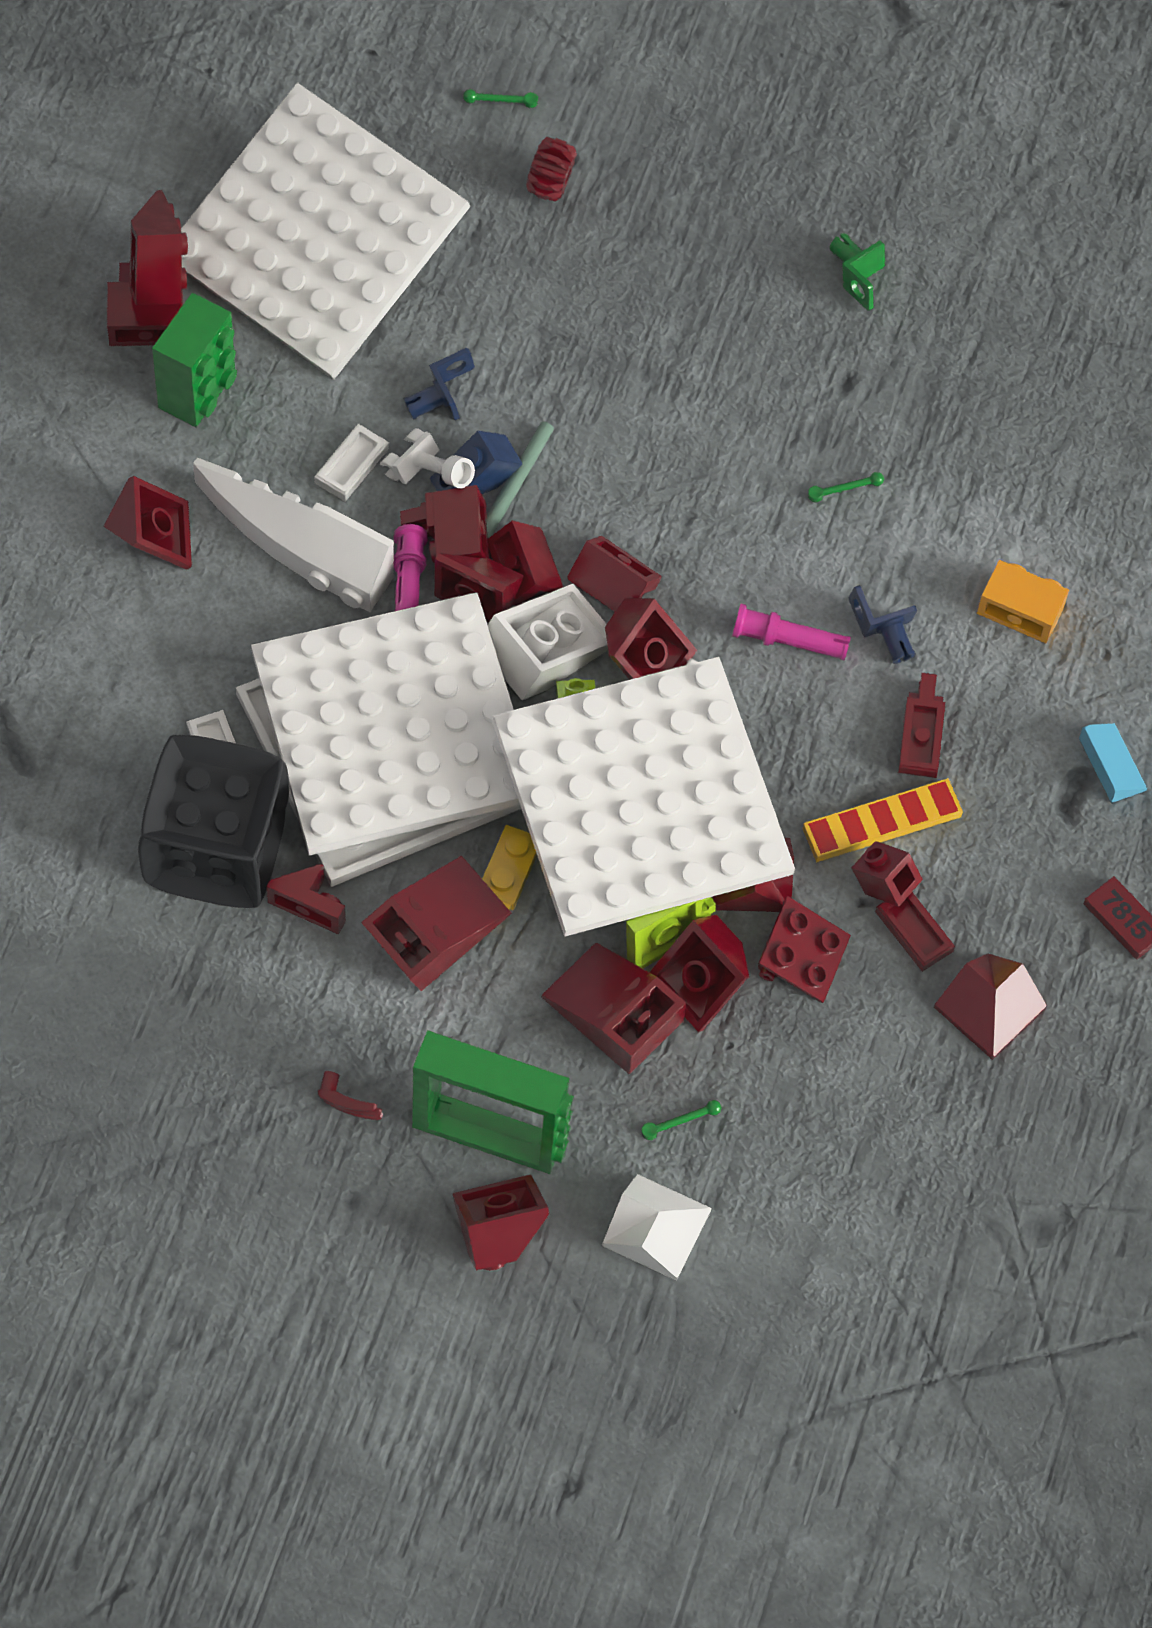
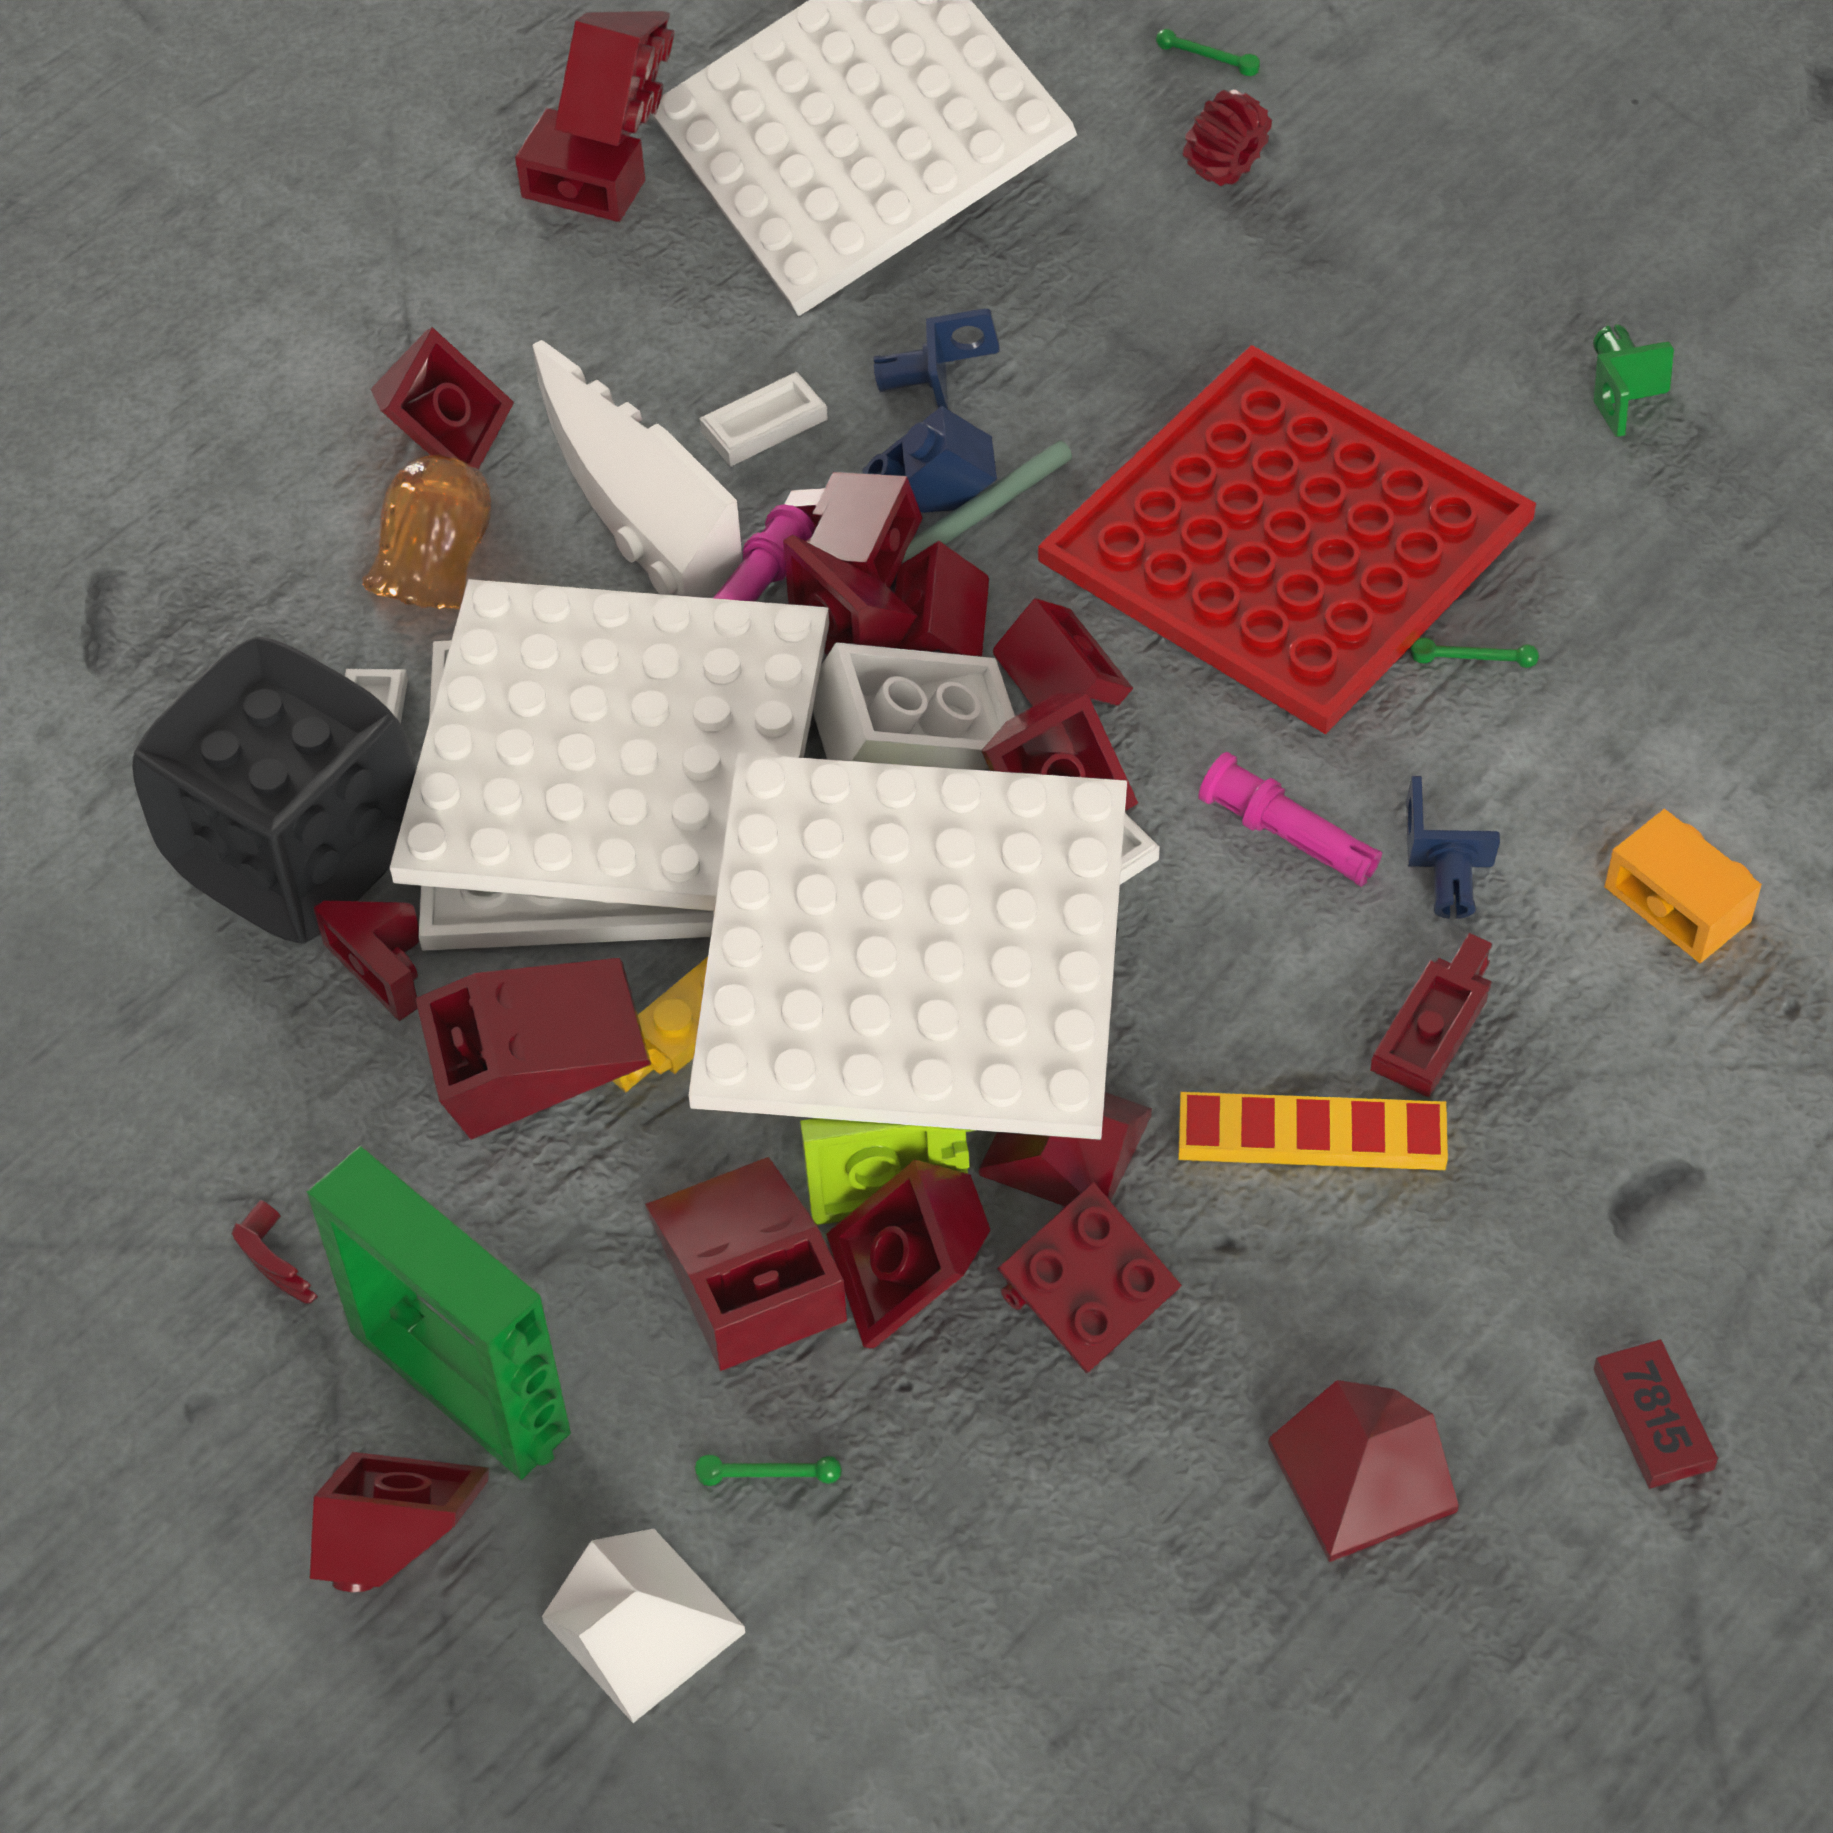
camera: 30 degrees right, 10 degrees down
green brick [152,293,237,428] -> none
white bar [380,428,474,488] -> none
dark red brick [851,841,923,907] -> none
dark red tile [875,892,955,972] -> none
medium azure slope [1079,723,1147,803] -> none
none -> clear orange piece [362,455,491,609]
none -> red plate [1038,345,1536,735]

